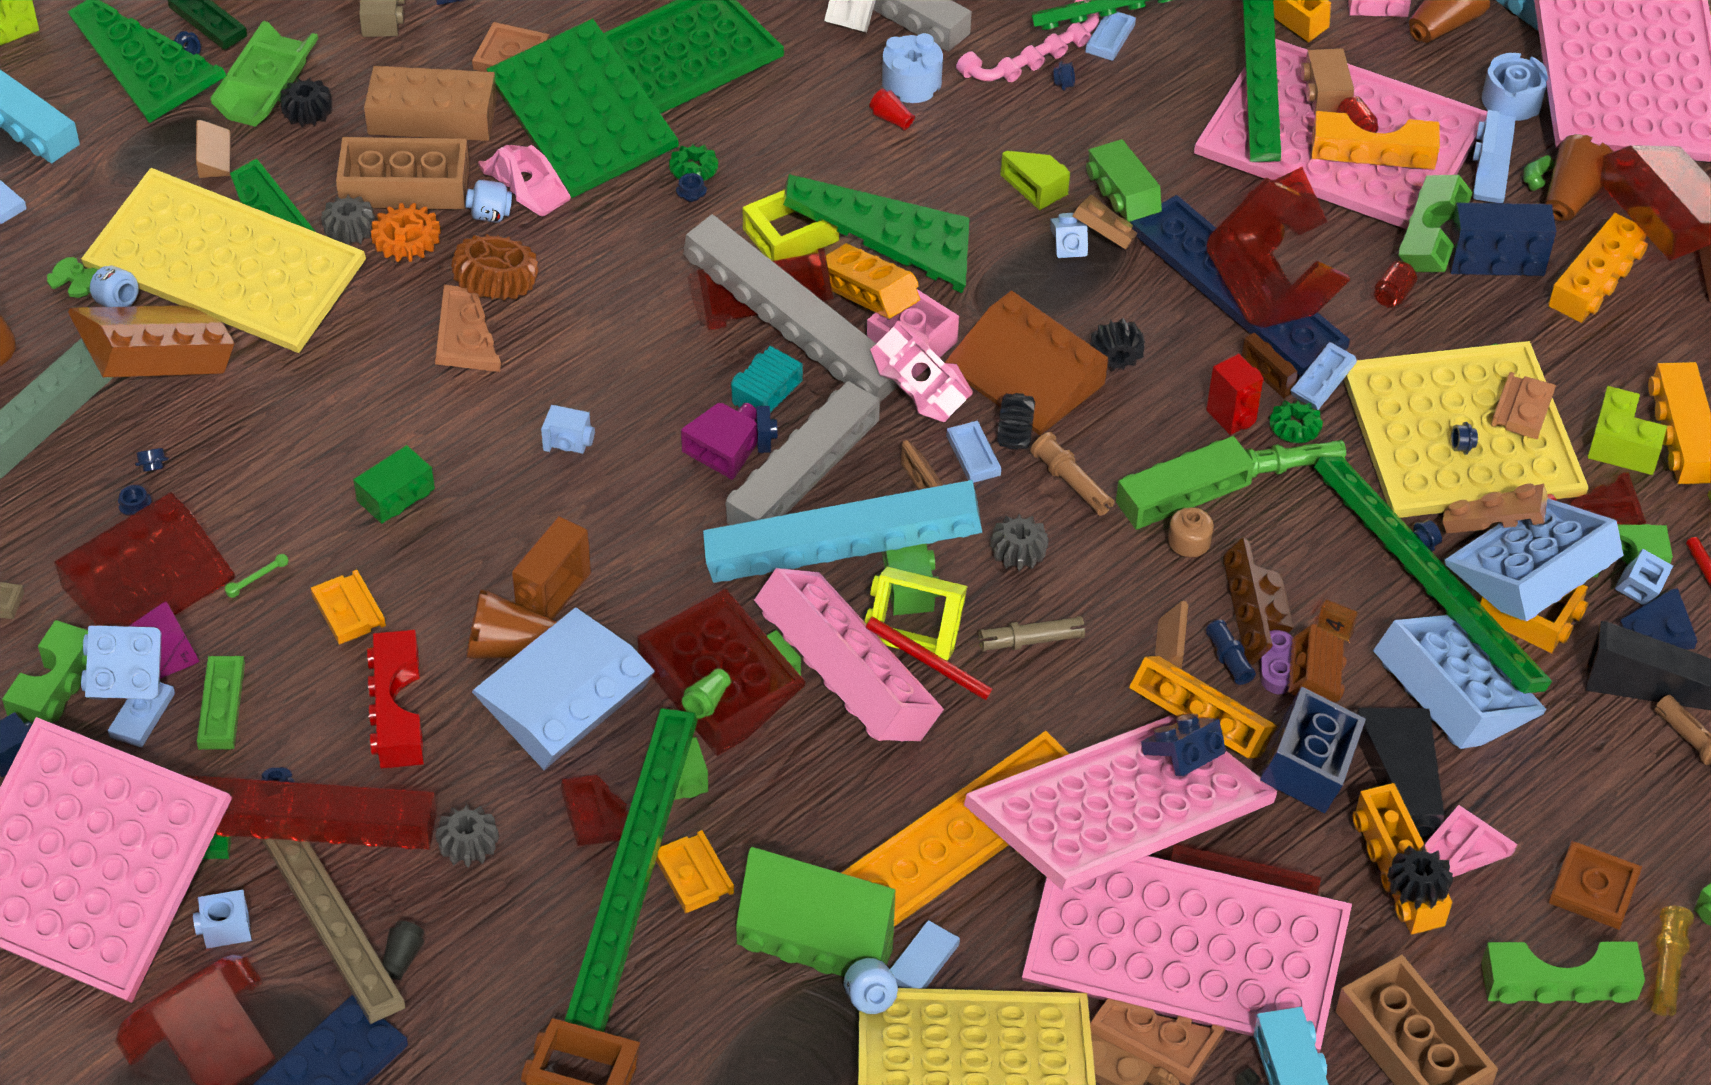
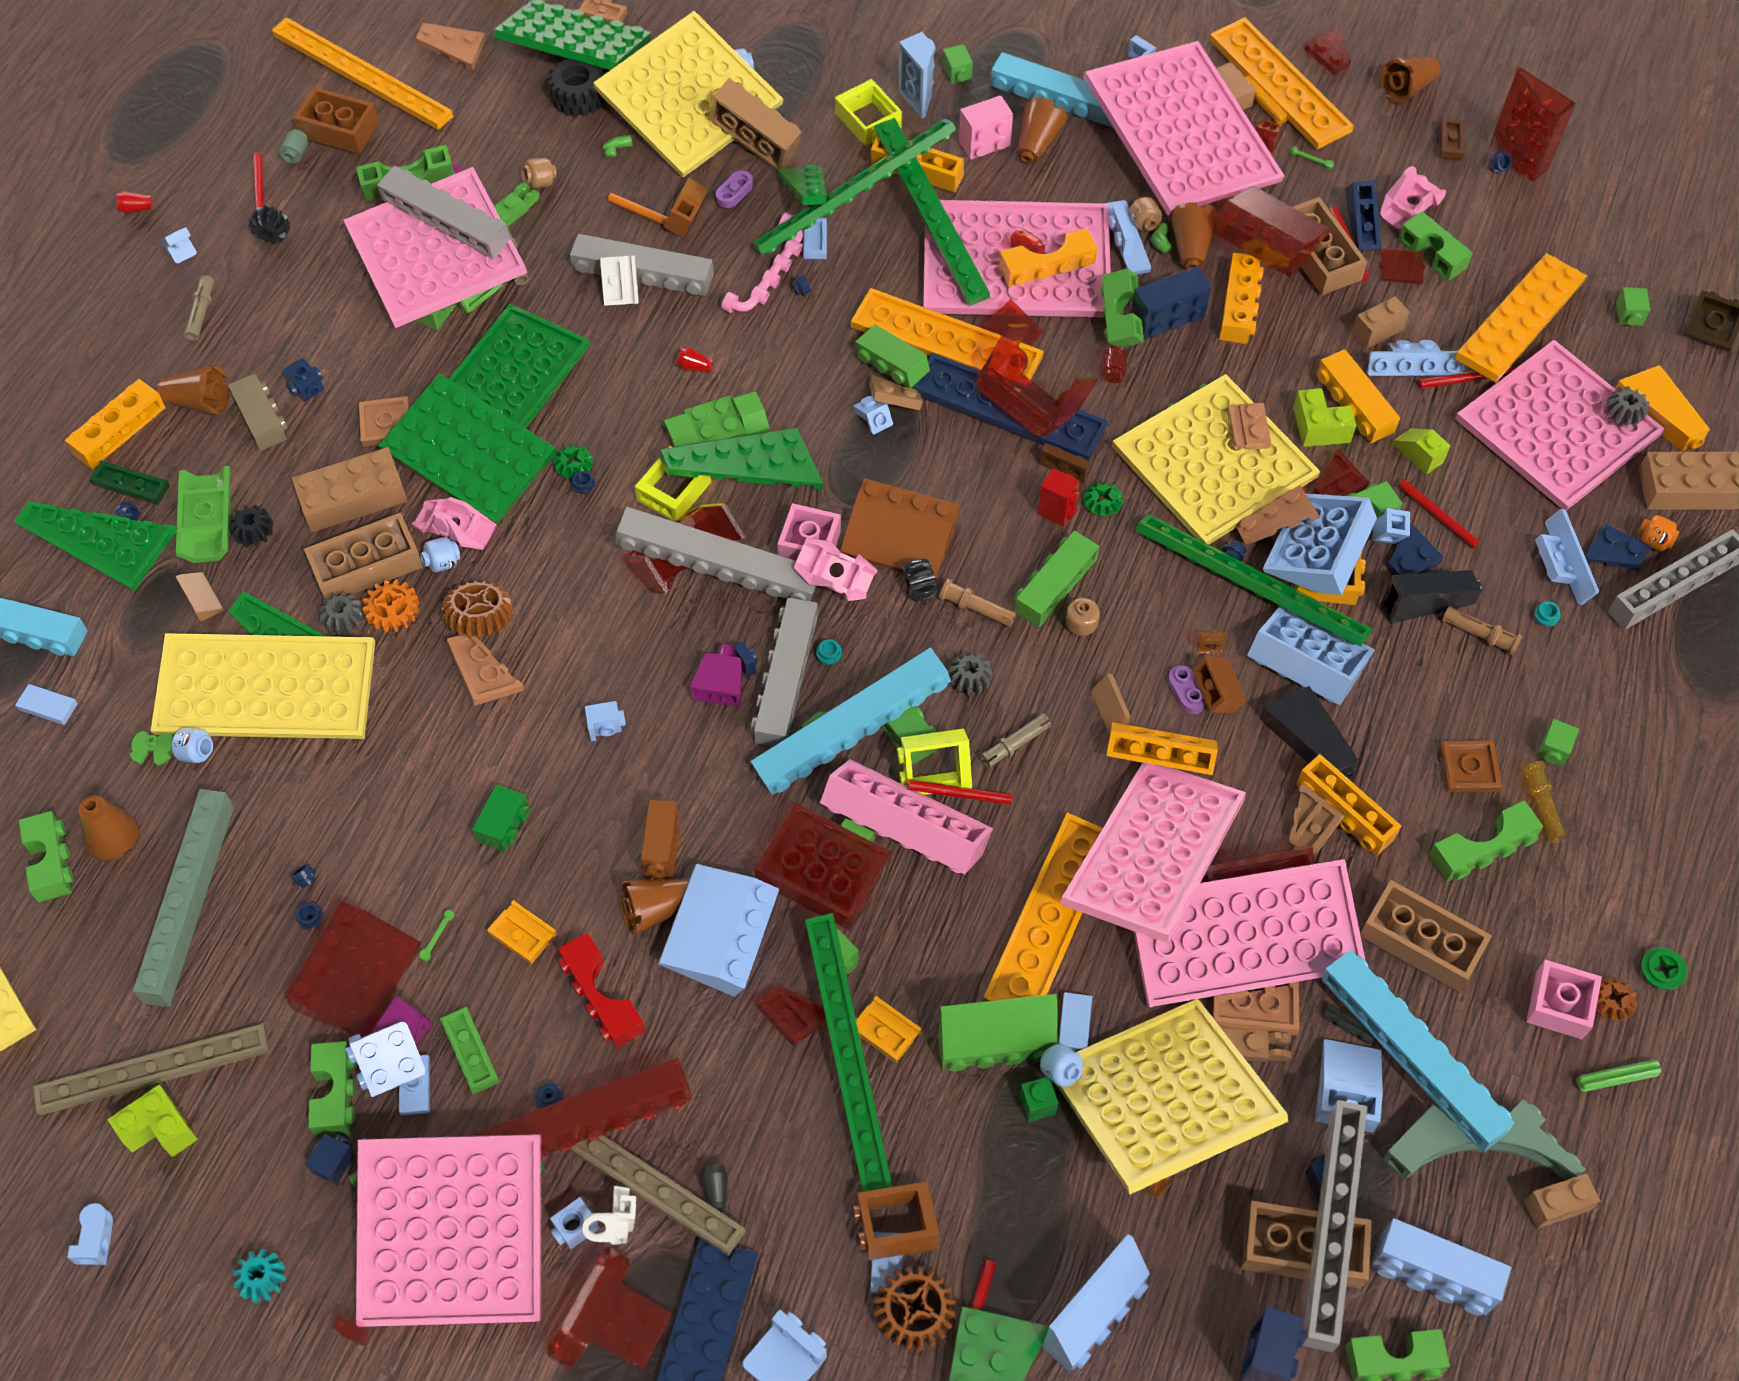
camera: 25 degrees left, 10 degrees up
dark orange slope [68,306,235,377] -> none
dark grey gear [435,803,499,868] -> none
bright green cone [682,669,731,719] -> none
teal brick [731,346,803,413] -> none
light orange brick [816,243,921,319] -> none
light blue brick [882,33,943,103] -> none
medium nougat slope [901,440,944,490] -> none
light blue tile [946,421,1001,483] -> none
lime slope [1001,151,1070,210] -> none
black gear [1090,318,1145,372] -> none
dark blue bracket [1141,714,1226,776] -> none
dark blue pin [1206,620,1256,685] -> none
reddish brown bracket [1223,538,1294,665] -> none
bright green pin [1245,440,1346,478] -> none
dark blue brick [1260,687,1366,813] -> none
light blue plate [1290,342,1357,410] -> none
medium nougat brick [1300,48,1354,114] -> none
black gear [1387,845,1453,910] -> none
bright pink wing [1425,805,1518,877] -> none
dark blue plate [1451,422,1478,455] -> none
light blue brick [1481,53,1548,121] -> none
none -> white piece [582,1186,636,1245]
none -> bright green piece [662,391,769,447]
none -> teal plate [816,639,842,665]
none -> light orange plate [851,288,1044,389]
none -> green brick [1019,1077,1058,1122]
none -> medium nougat head [1129,197,1162,232]
none -> medium nougat wing [1289,783,1345,859]

